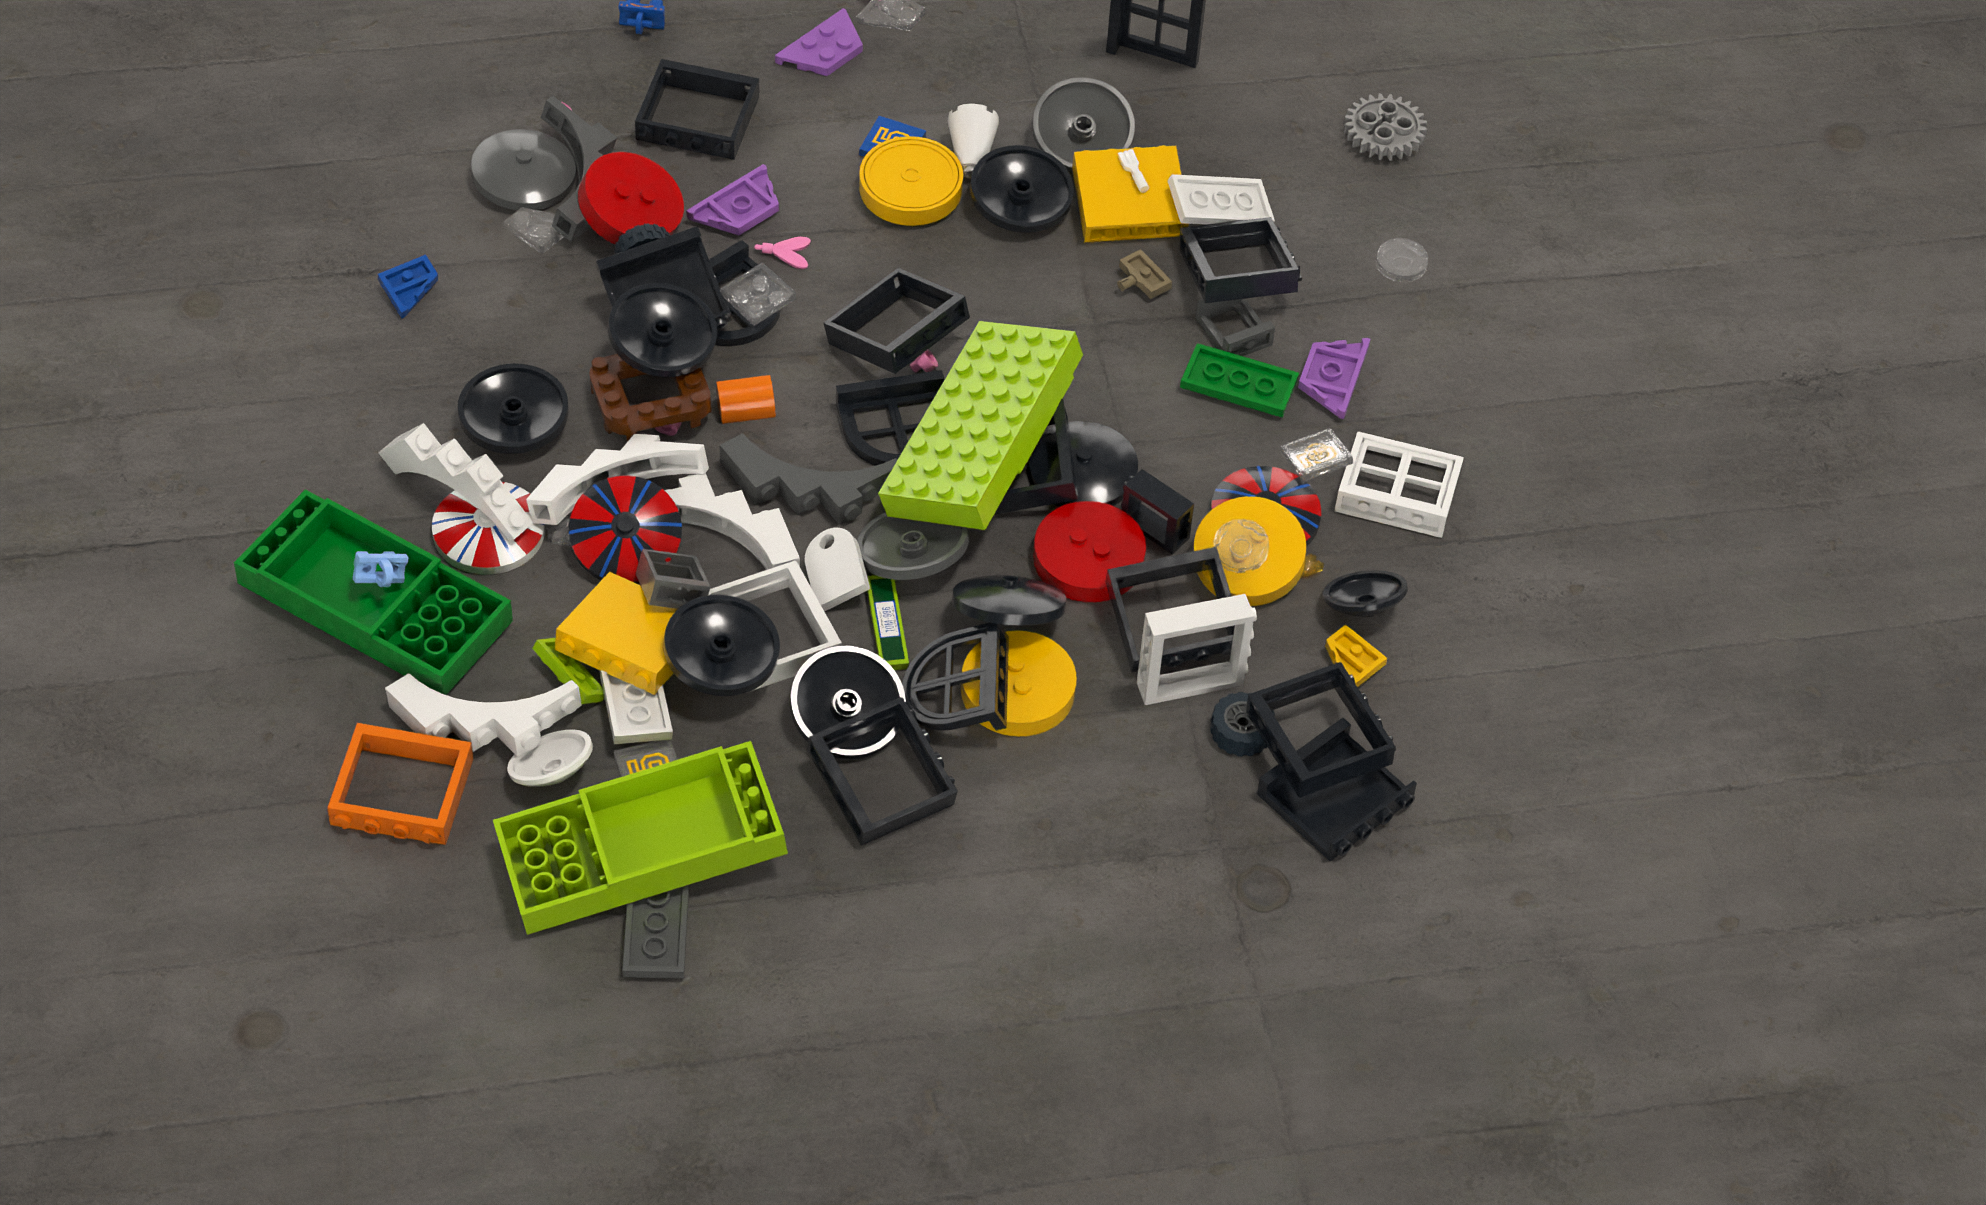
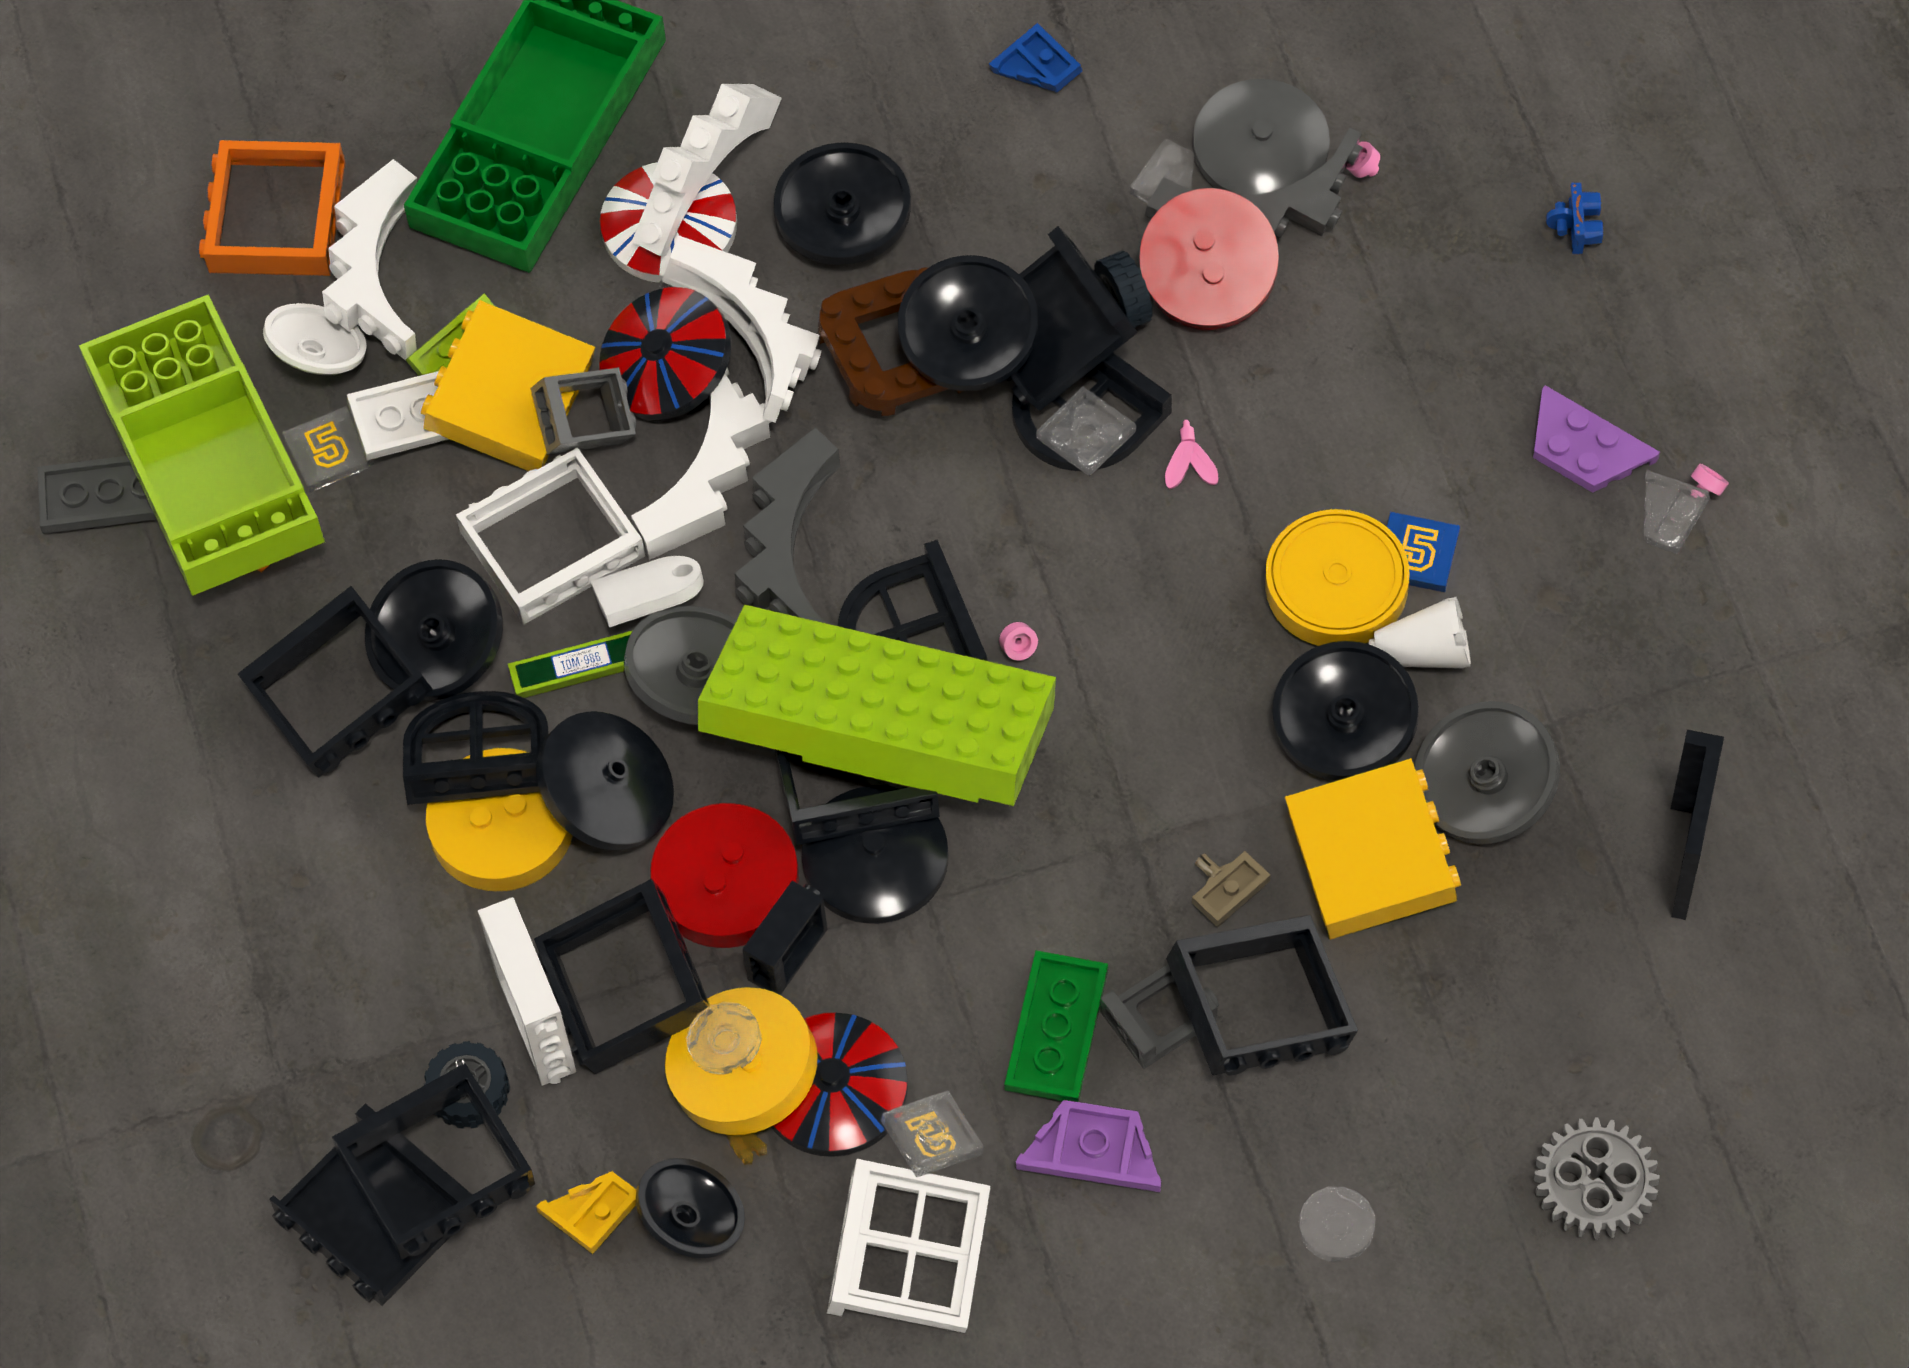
camera: 90 degrees right, 10 degrees up
light blue hips [352,551,409,587] -> none
black window [635,59,759,160] -> none
black dish [663,595,780,696] -> none
medium lavender wing [686,164,779,235] -> none
orange brick [716,375,776,424] -> none
black window [824,268,970,374] -> none
white piece [1118,149,1149,193] -> none
white plate [1167,175,1275,224] -> none

